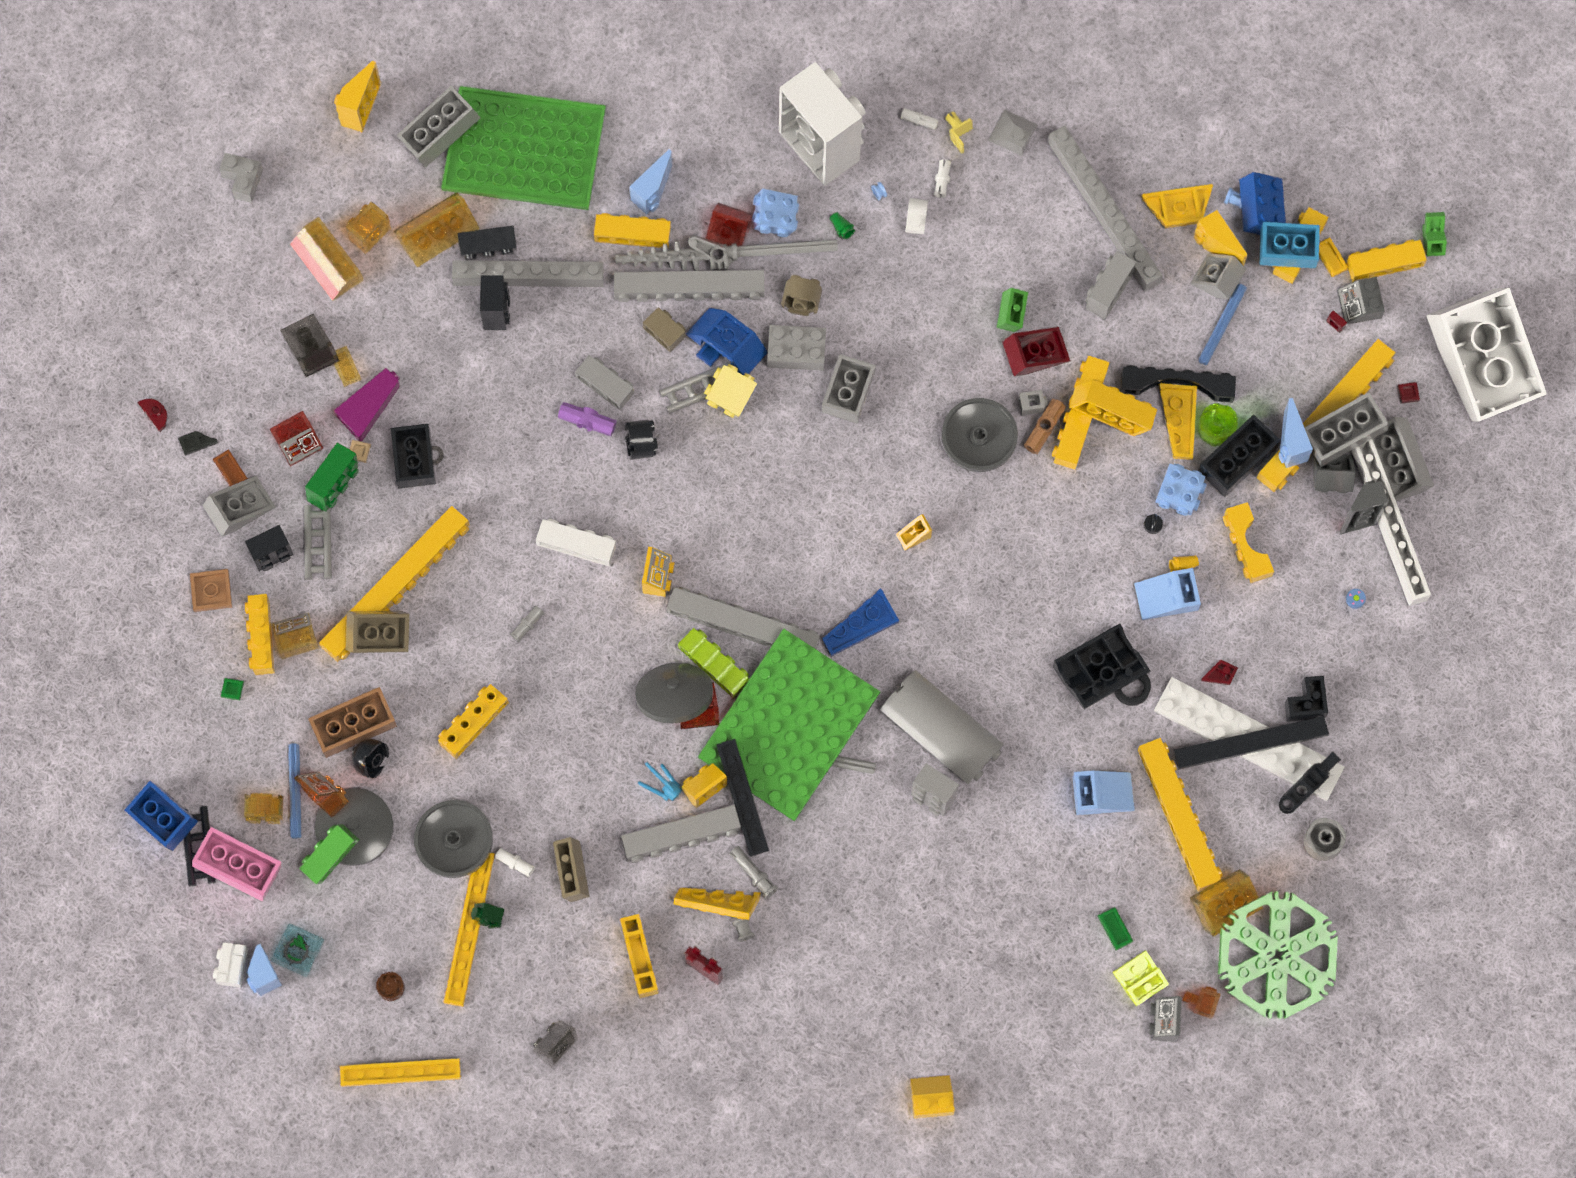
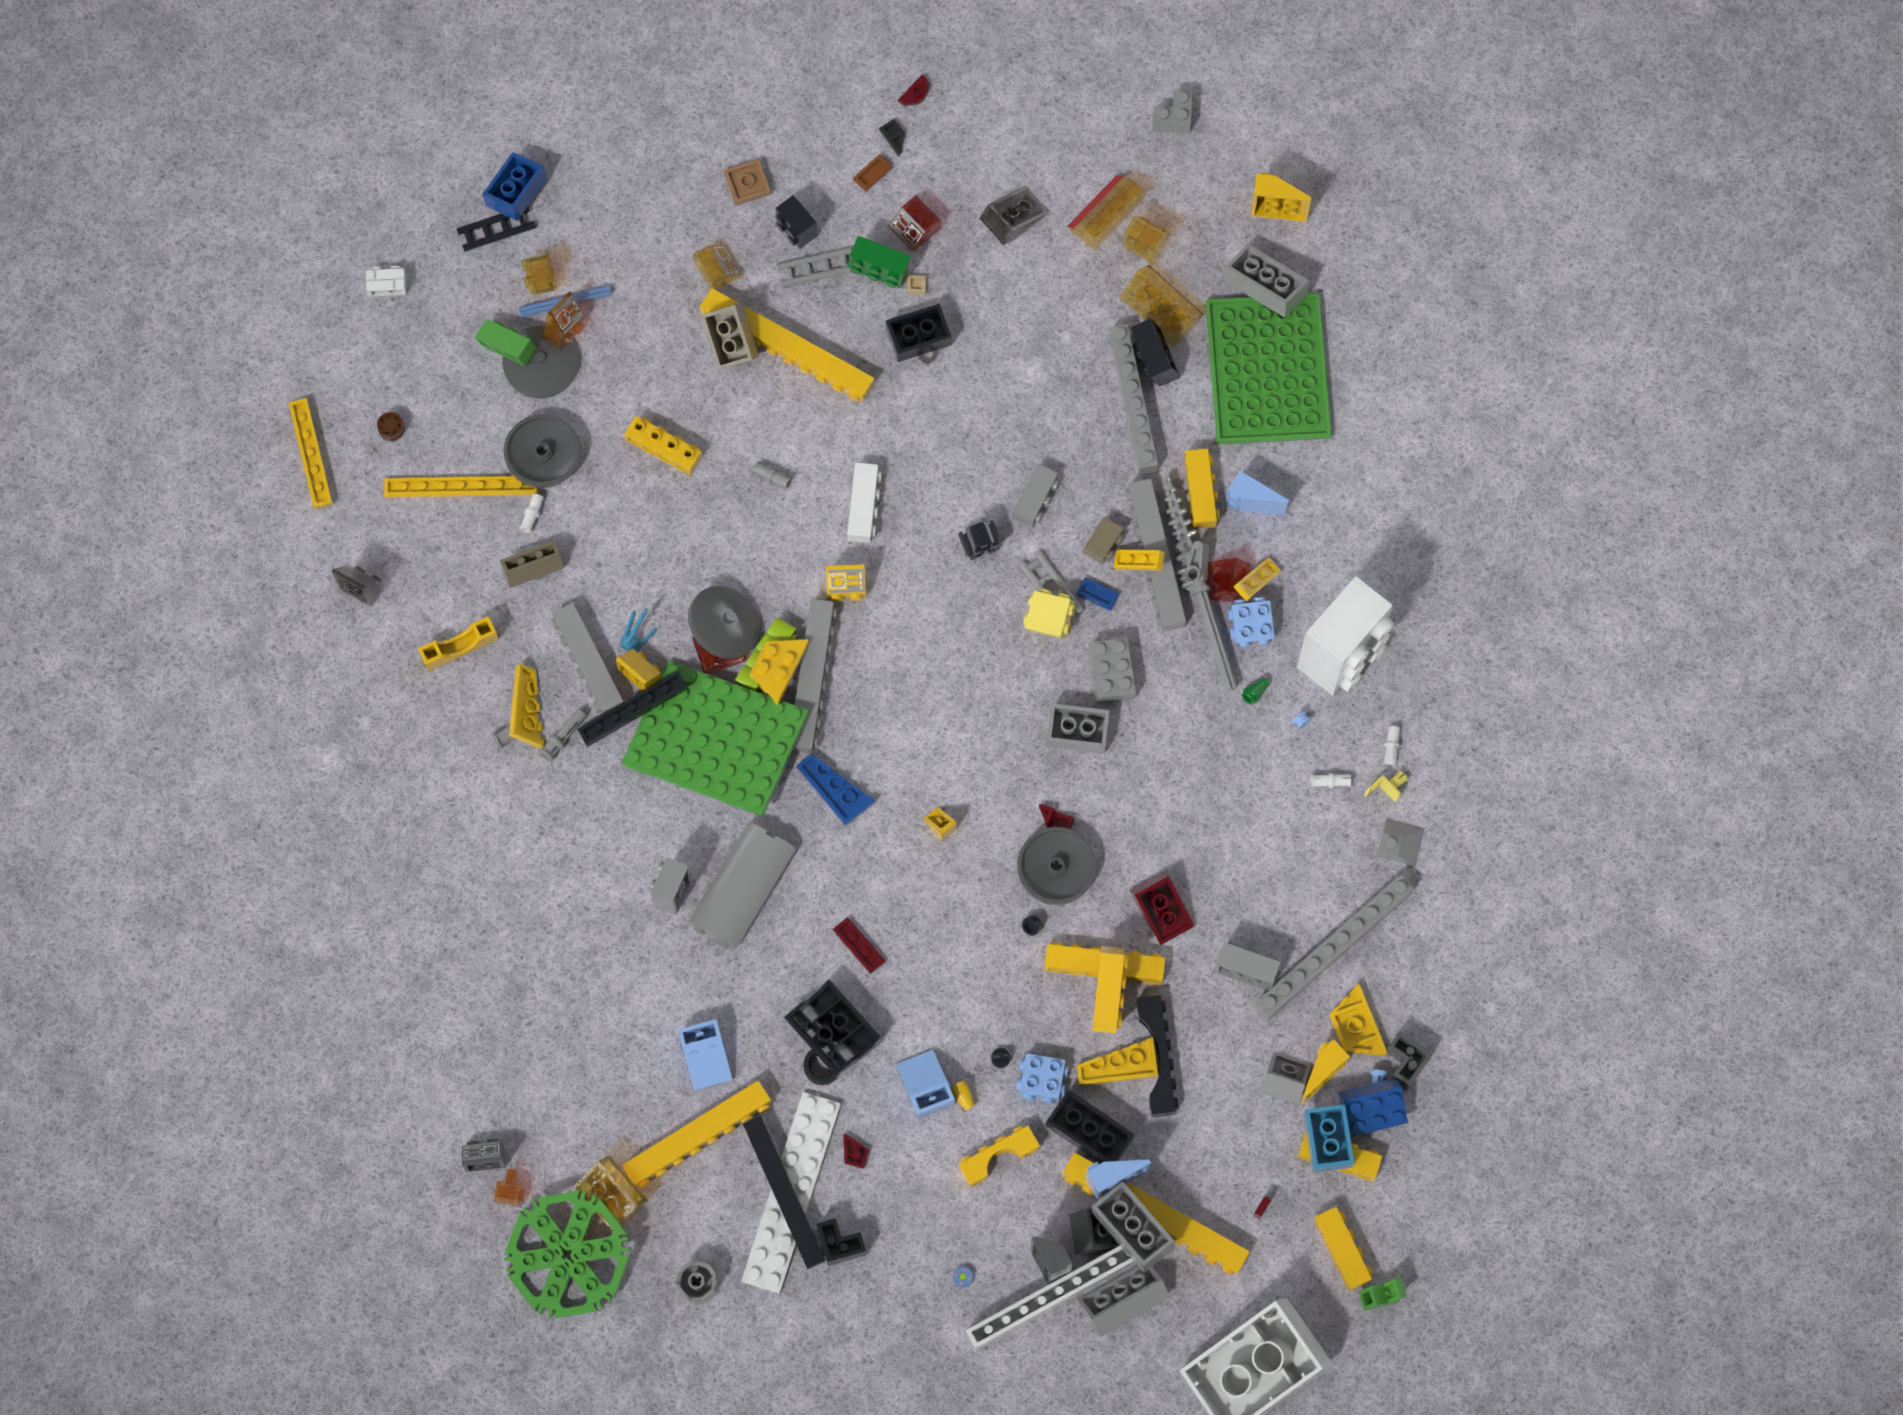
camera: 80 degrees right, 0 degrees up
bright pink brick [192,827,281,902] -> none
light grey slope [203,476,276,537] -> none
green tile [221,678,244,701] -> none
yellow brick [245,594,275,675] -> none
light blue slope [246,944,282,996] -> none
clear light blue slope [271,923,325,977] -> none
medium nougat brick [308,687,397,758] -> none
clear yellow tile [329,346,362,387] -> none
magenta slope [334,368,400,442] -> none
black cylinder [352,739,389,778] -> none
dark green brick [471,903,504,929] -> none
black brick [480,275,511,330] -> none
medium lavender piece [558,402,617,436] -> none
dark red tile [685,946,723,985] -> none
blue slope [686,308,768,376] -> none
dark tan brick [781,275,822,316] -> none
light grey axle [832,756,876,774] -> none
white brick [905,198,928,234] -> none
yellow slope [910,1075,955,1119] -> none
bright green brick [997,288,1028,332] -> none
light grey brick [1018,390,1048,416] -> none
medium nougat piece [1024,398,1066,454] -> none
green tile [1097,907,1134,951] -> none
neon yellow slope [1113,950,1169,1006] -> none
medium blue axle [1198,284,1247,365] -> none
clear neon green brick [1198,403,1238,447] -> none
black piece [1279,751,1341,814] -> none
yellow tile [1319,237,1349,278] -> none
dark grey slope [1337,277,1385,324] -> none
dark red tile [1397,382,1420,404] -> none
none -> yellow wing [750,639,809,705]
none -> dark red tile [832,917,886,975]
none -> black tile [1022,915,1043,936]
none -> dark red slope [1038,803,1075,830]
none -> yellow plate [1113,549,1165,571]
none -> yellow plate [1234,557,1281,601]
none -> dark grey brick [1387,1032,1433,1091]

